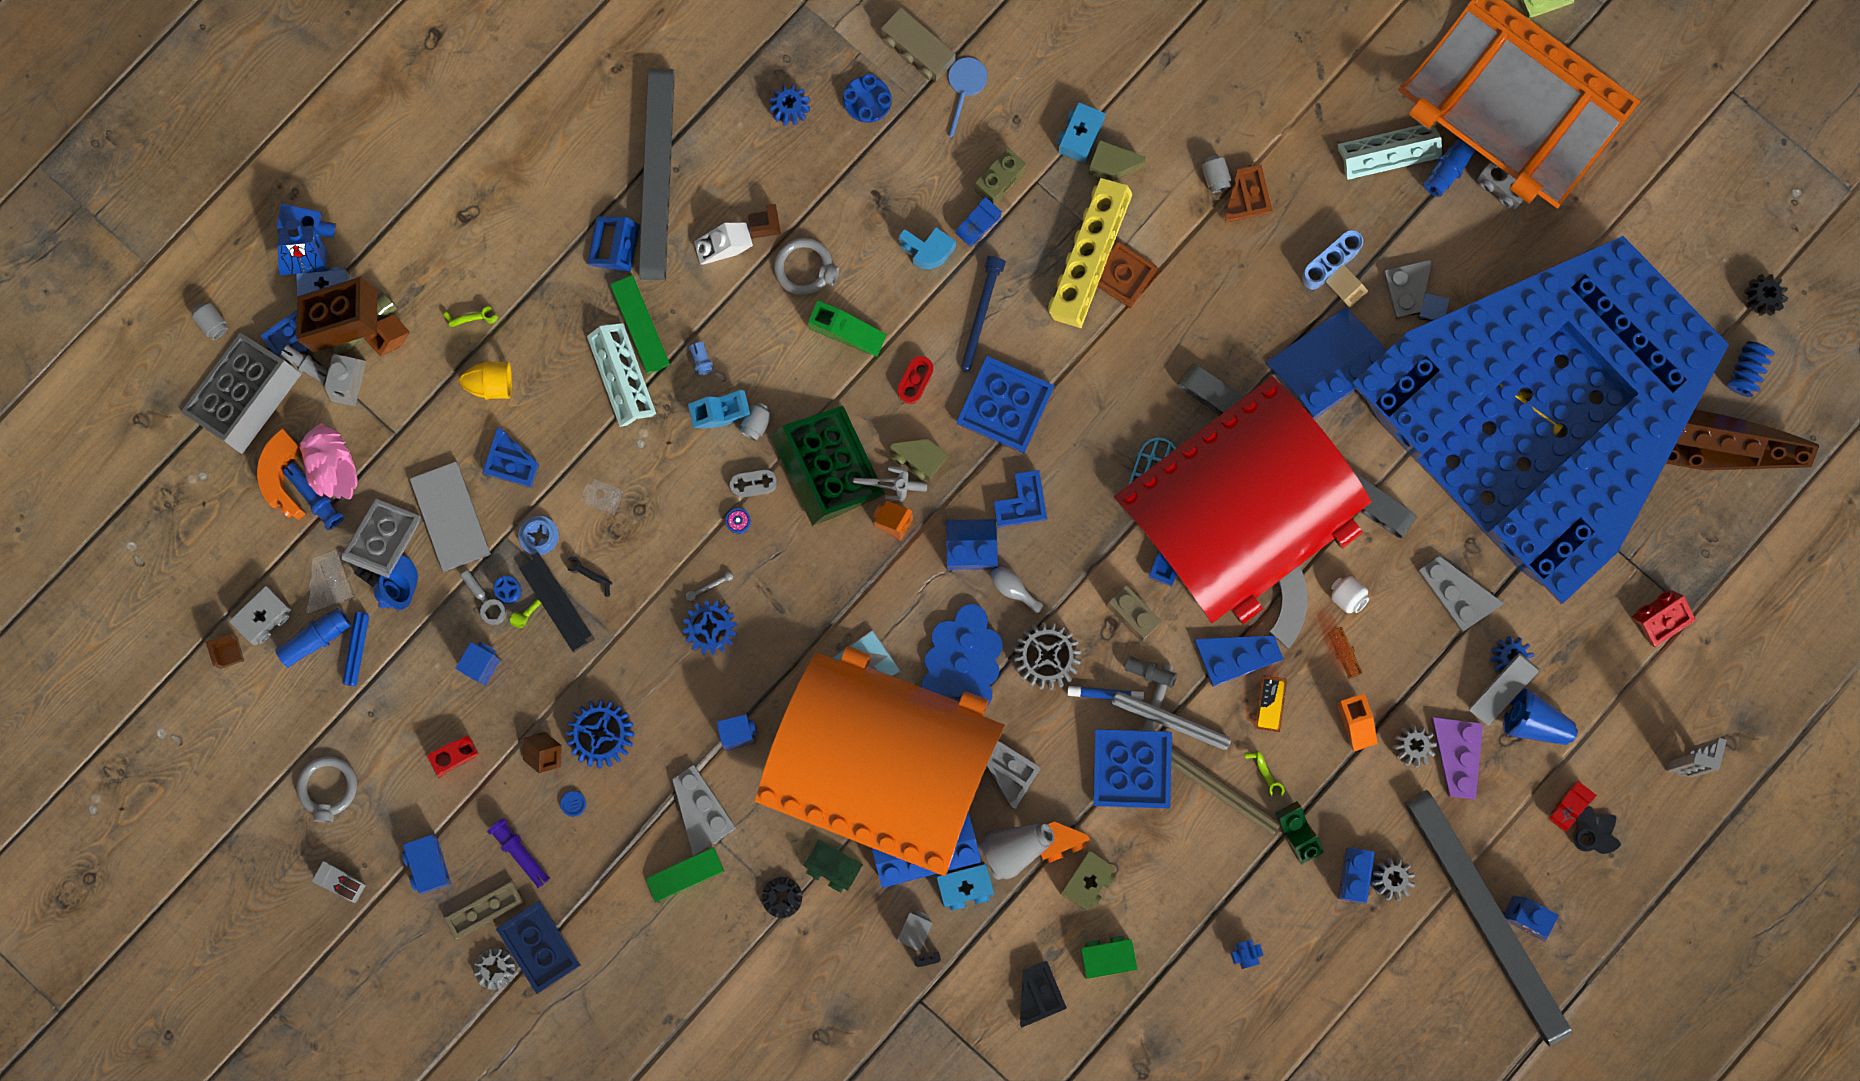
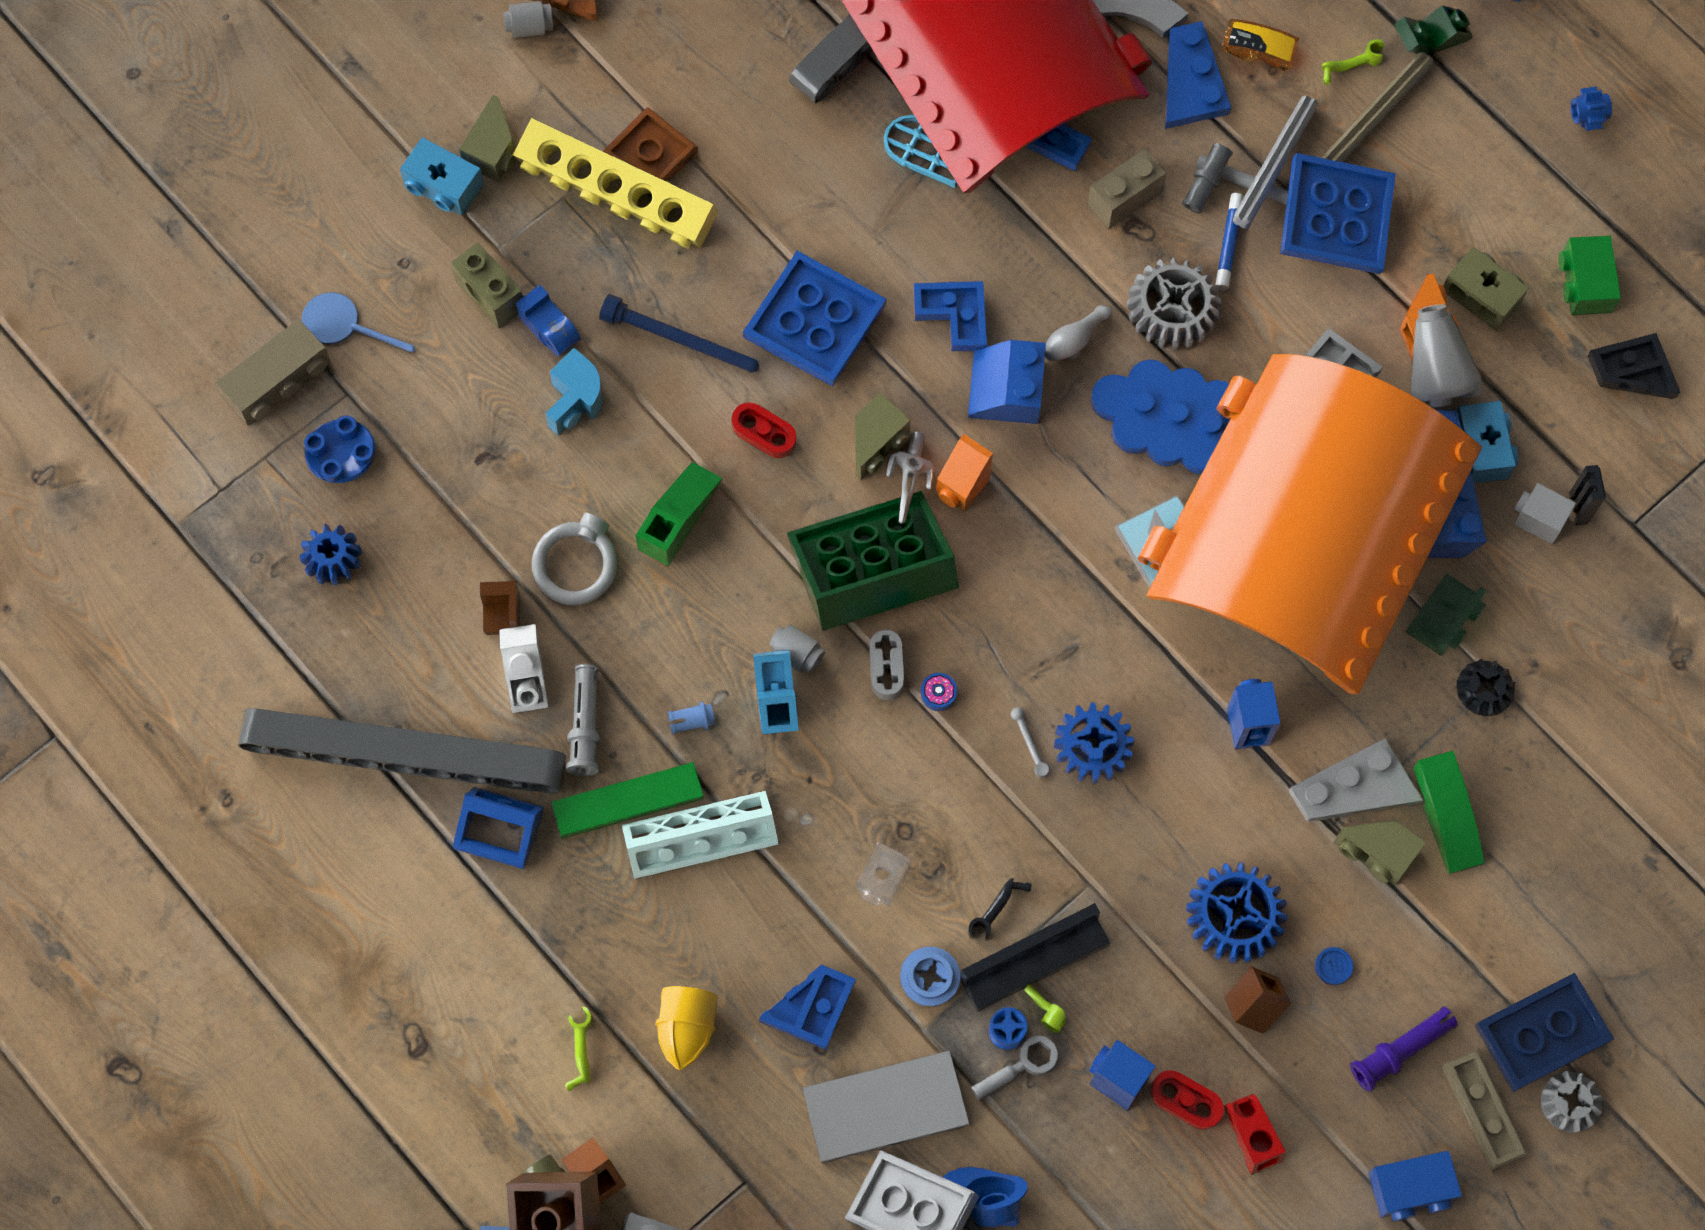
camera: 85 degrees left, 10 degrees down
none -> light grey pin [566,664,600,776]
none -> red plate [1150,1070,1224,1130]
none -> olive slope [1334,820,1426,886]

